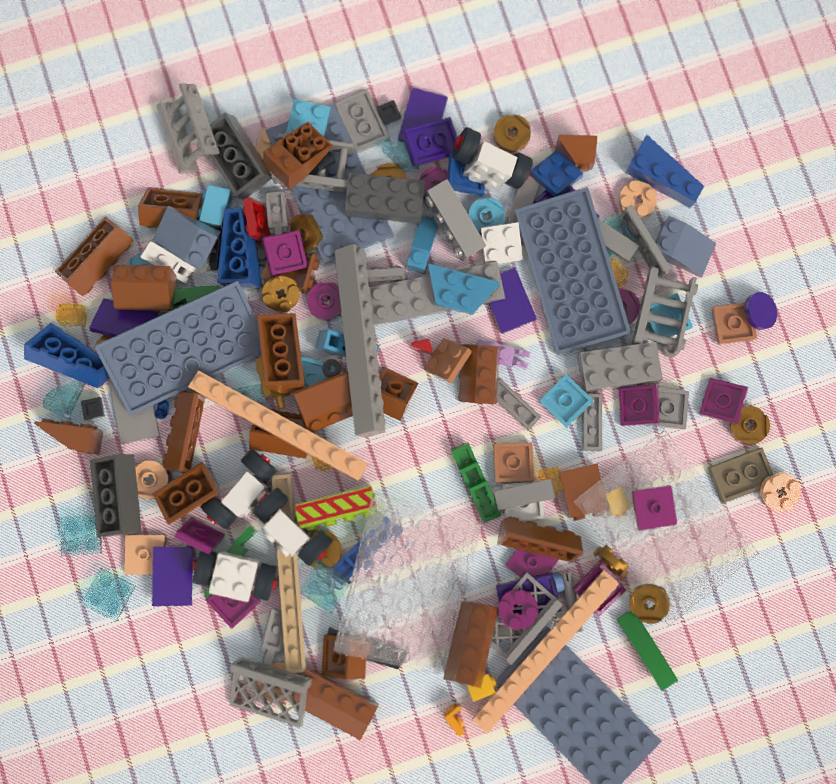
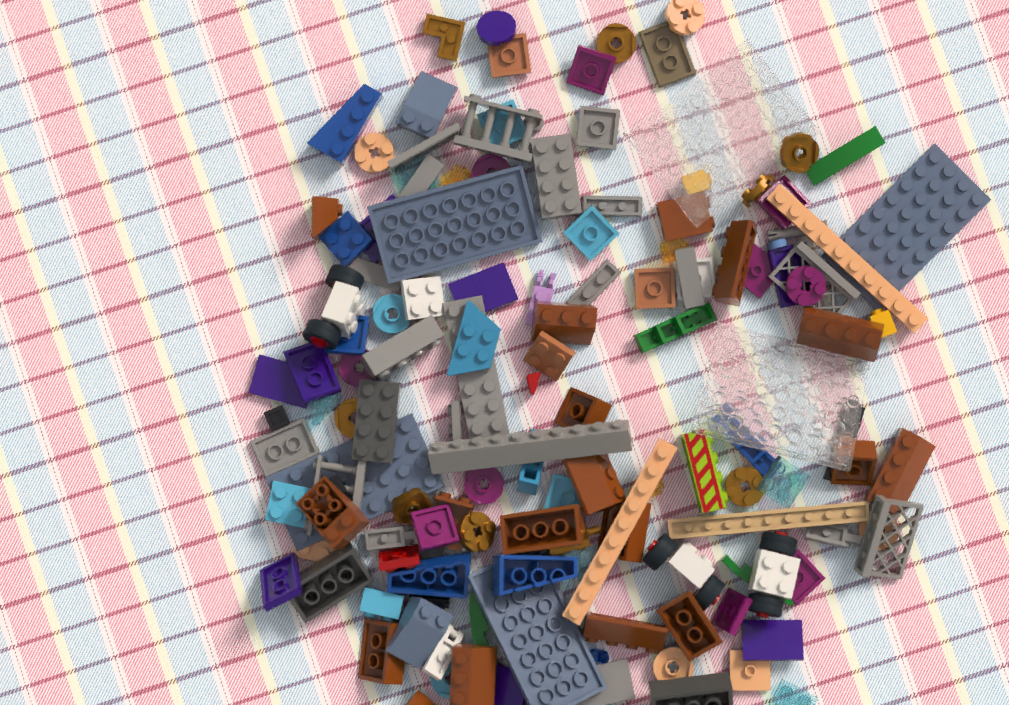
camera: 85 degrees left, 5 degrees up
light grey fence [156,83,219,174] -> none
brick [253,488,333,566] -> none
black plate [322,359,341,378] -> none
dark azure slope [407,216,438,275] -> none
light orange bracket [443,703,465,737] -> none
pearl gold plate [493,114,531,153] -> none
magenta plate [619,385,660,426] -> none
magenta plate [631,485,678,531] -> none
none -> dark purple tile [260,552,302,612]
none -> pearl gold plate [422,13,466,62]
none -> blue wedge [493,555,578,596]

